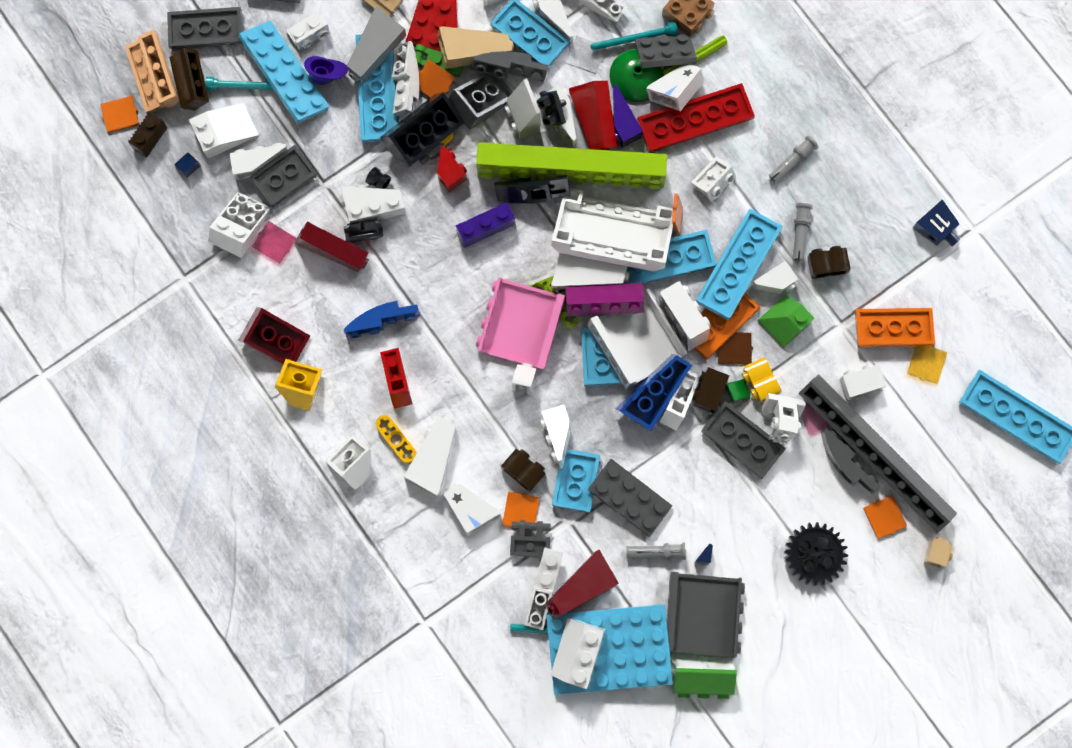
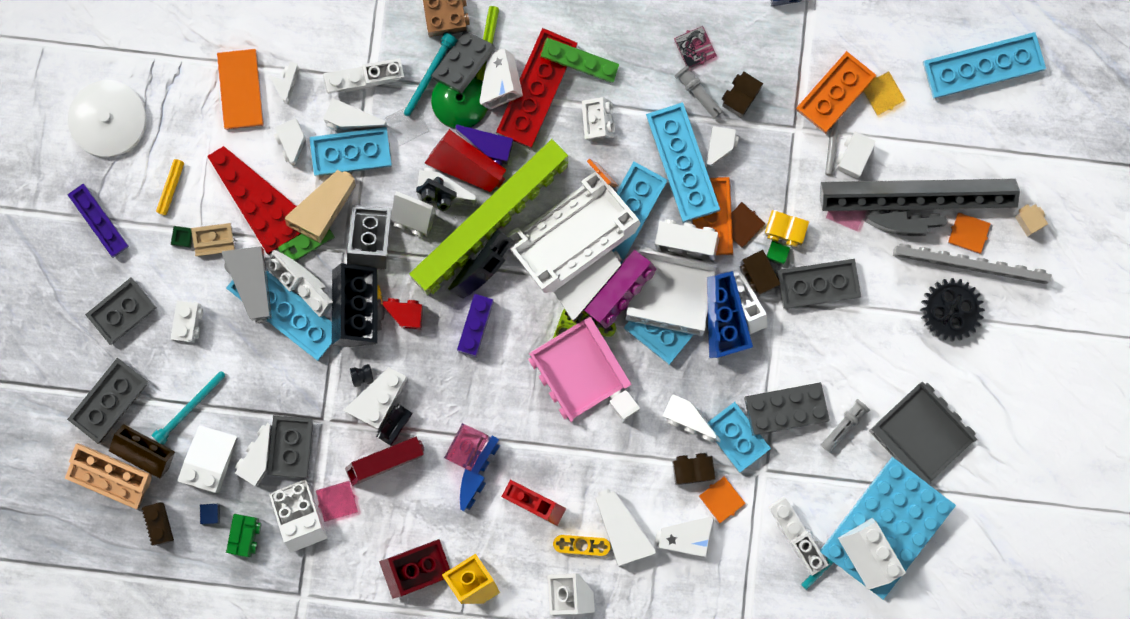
camera: 50 degrees left, 5 degrees up
orange piece [100,95,140,133] -> none
medium azure plate [238,20,329,124] -> none
dark purple piece [304,56,348,85] -> none
orange piece [419,59,456,97] -> none
dark grey slope [471,51,549,82] -> none
dark grey plate [510,520,551,557] -> none
dark red slope [546,550,619,620] -> none
bright green slope [673,668,737,699] -> none
dark blue slope [694,543,713,565] -> none
bright green slope [758,295,814,348] -> none
white tile [762,393,806,444] -> none
light grey pin [768,136,819,184] -> none
none -> green brick [226,514,262,557]
none -> clear pink tile [444,423,489,471]
none -> bright green plate [540,38,619,83]
none -> piece [674,26,717,69]
none -> light grey bar [825,120,839,175]
none -> light grey plate [893,244,1052,284]

